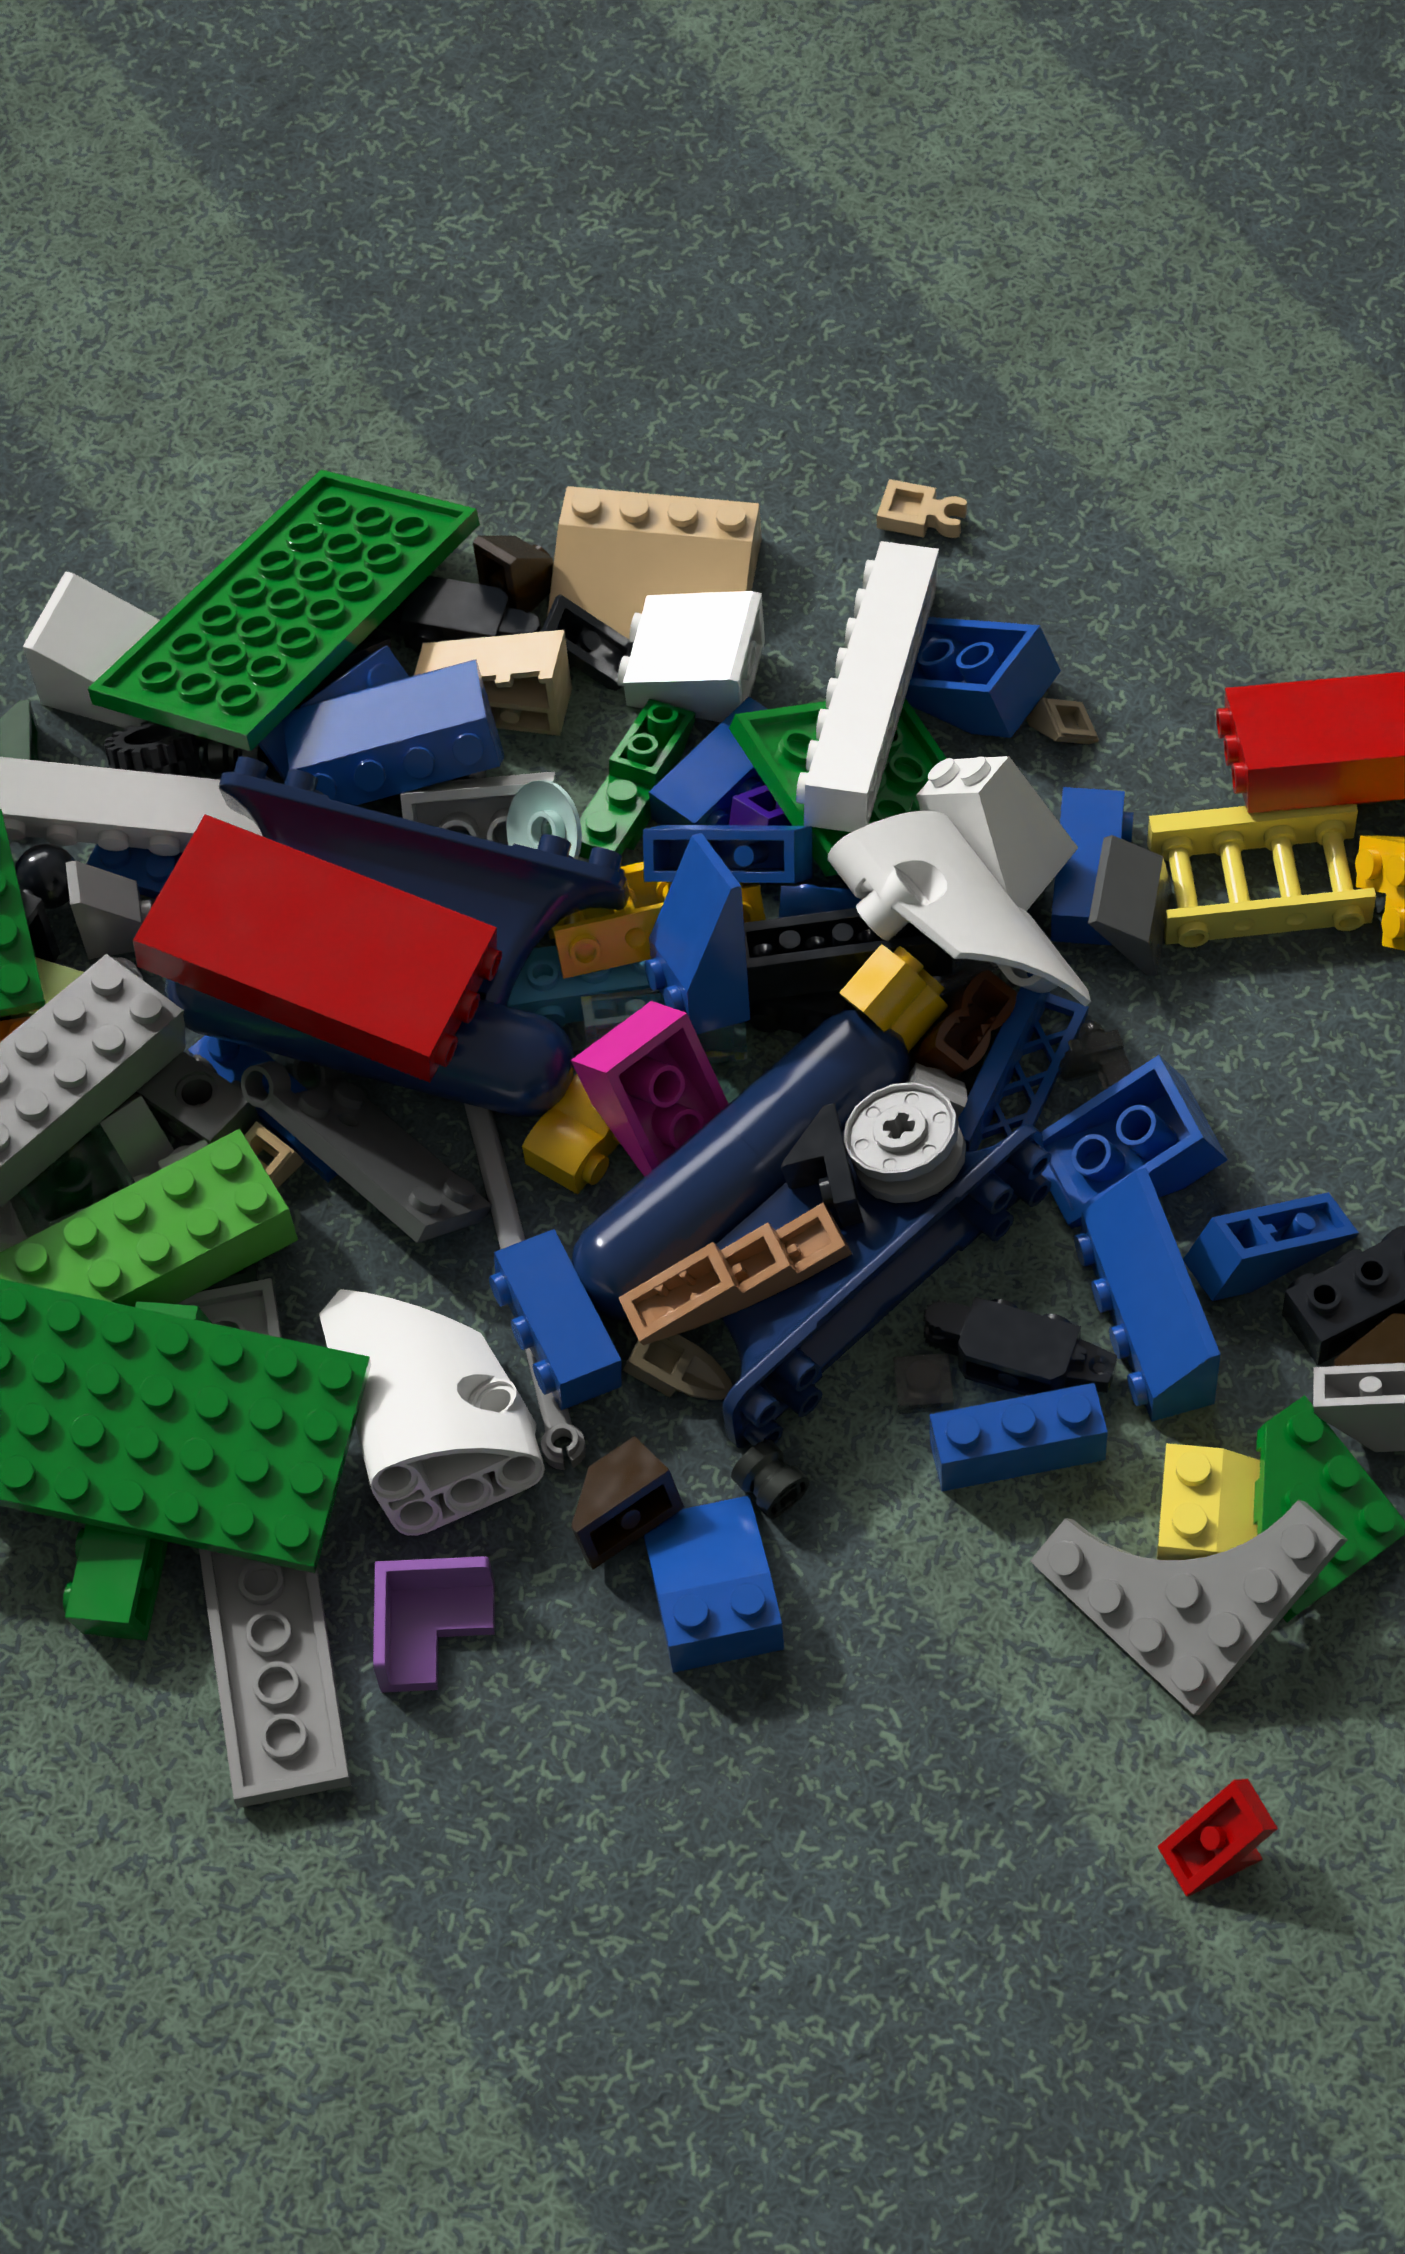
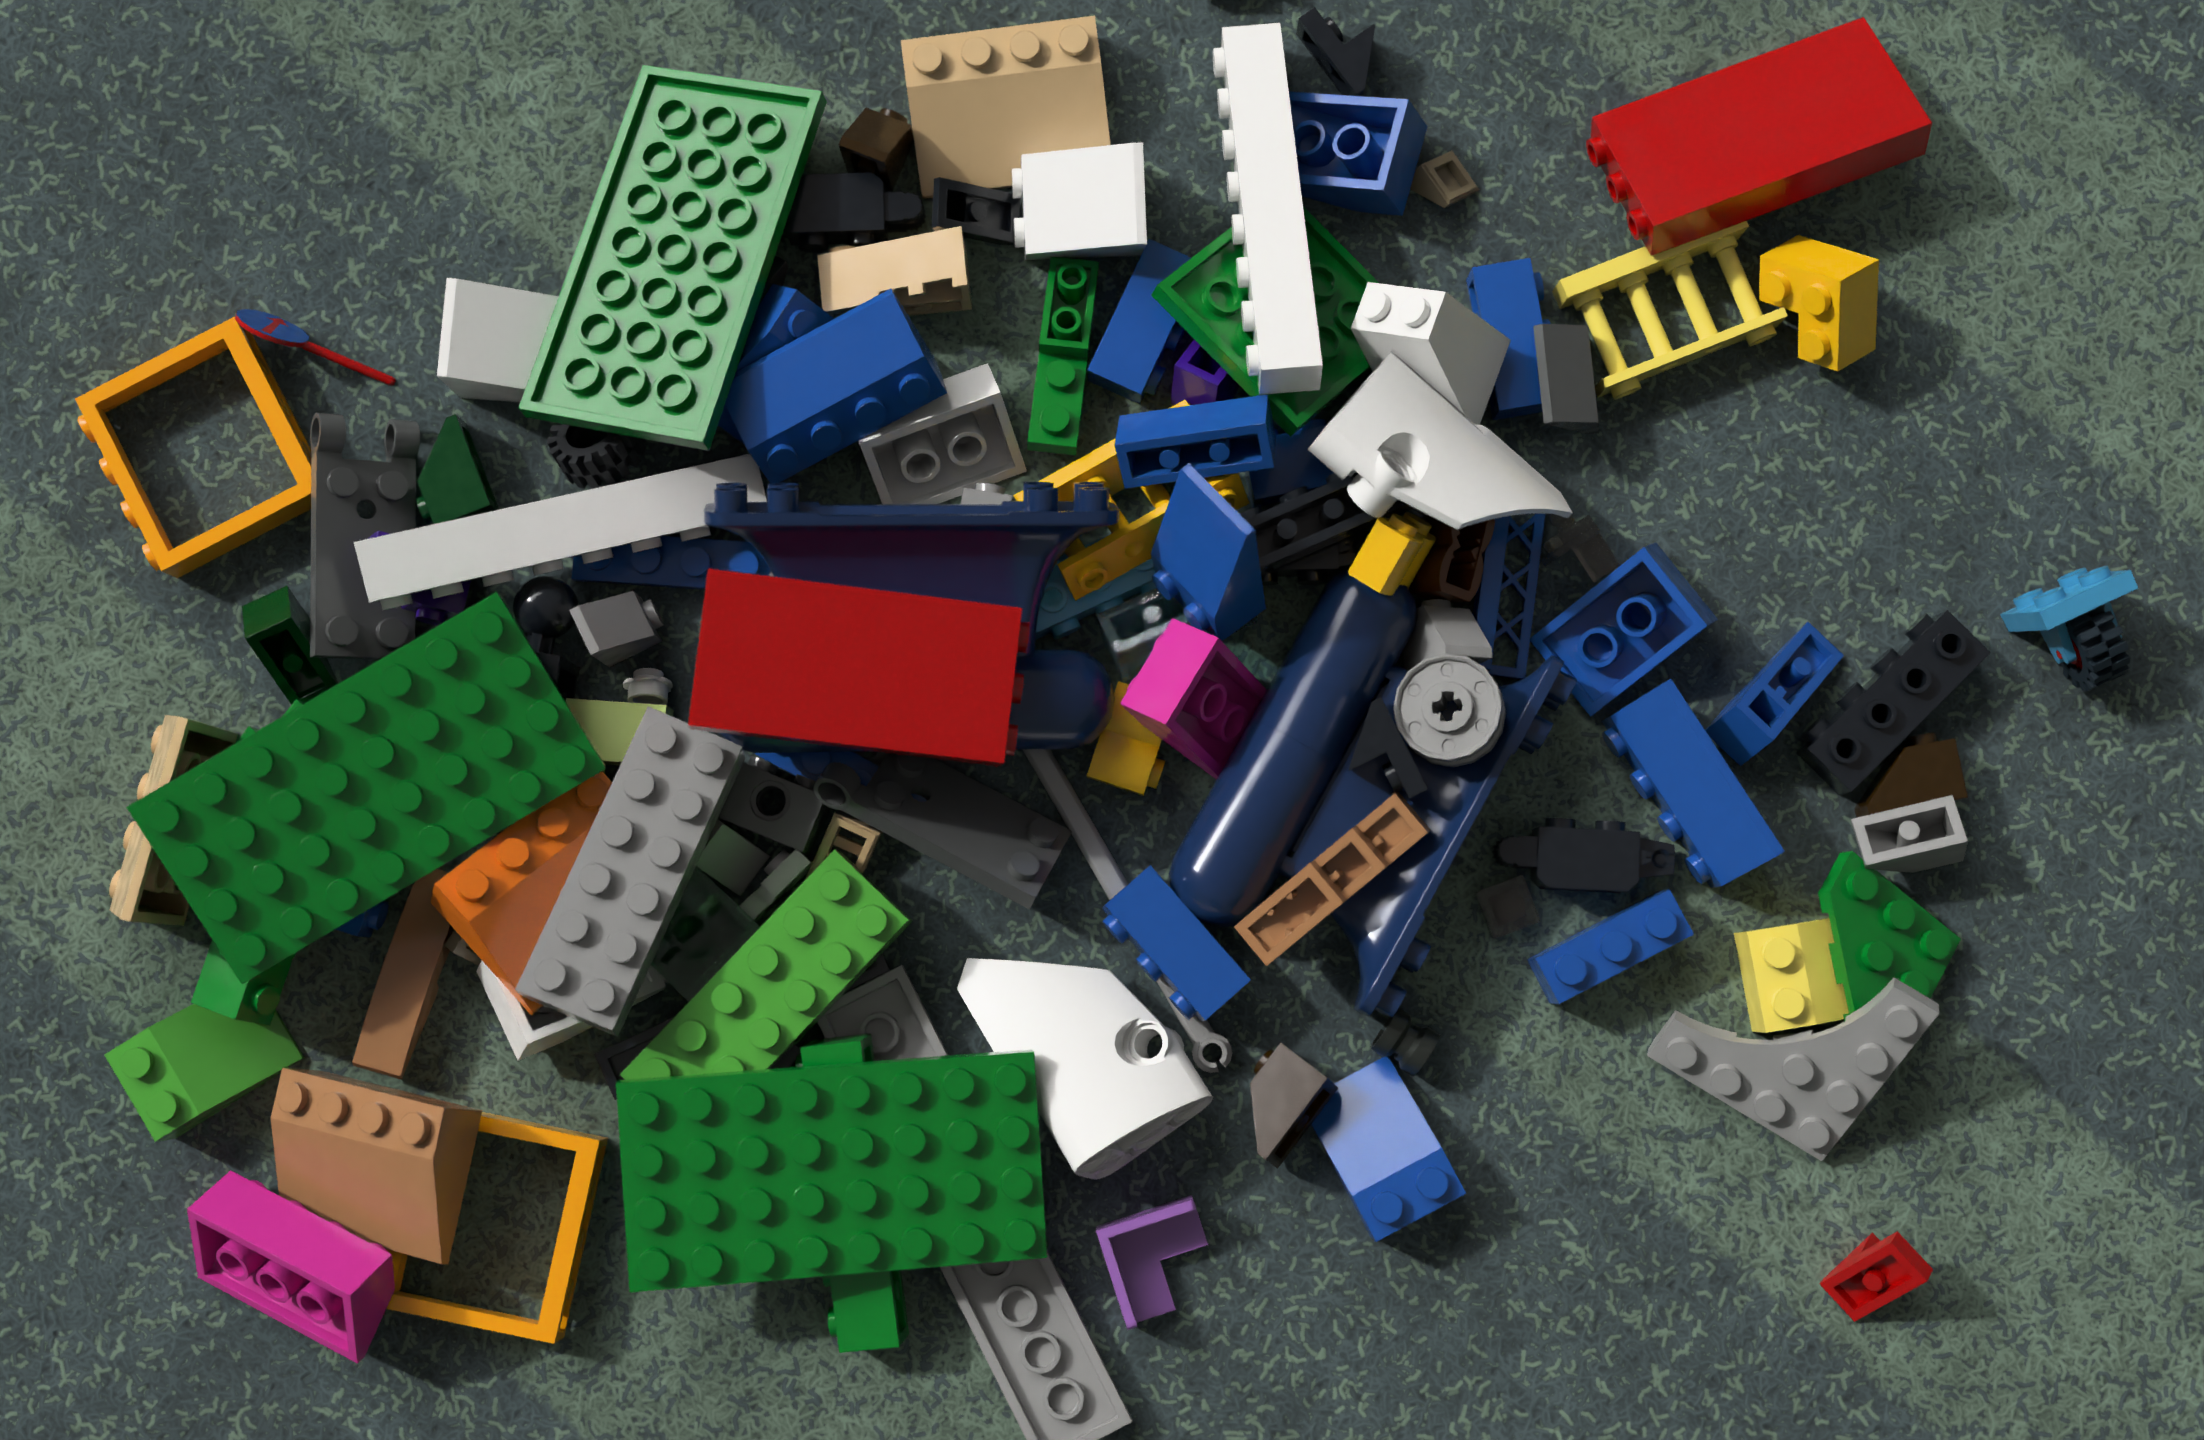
camera: 20 degrees left, 25 degrees up
light aqua dish [507,780,582,860] -> none
dark tan plate [623,1334,733,1400] -> none
none -> black slope [1296,7,1375,96]

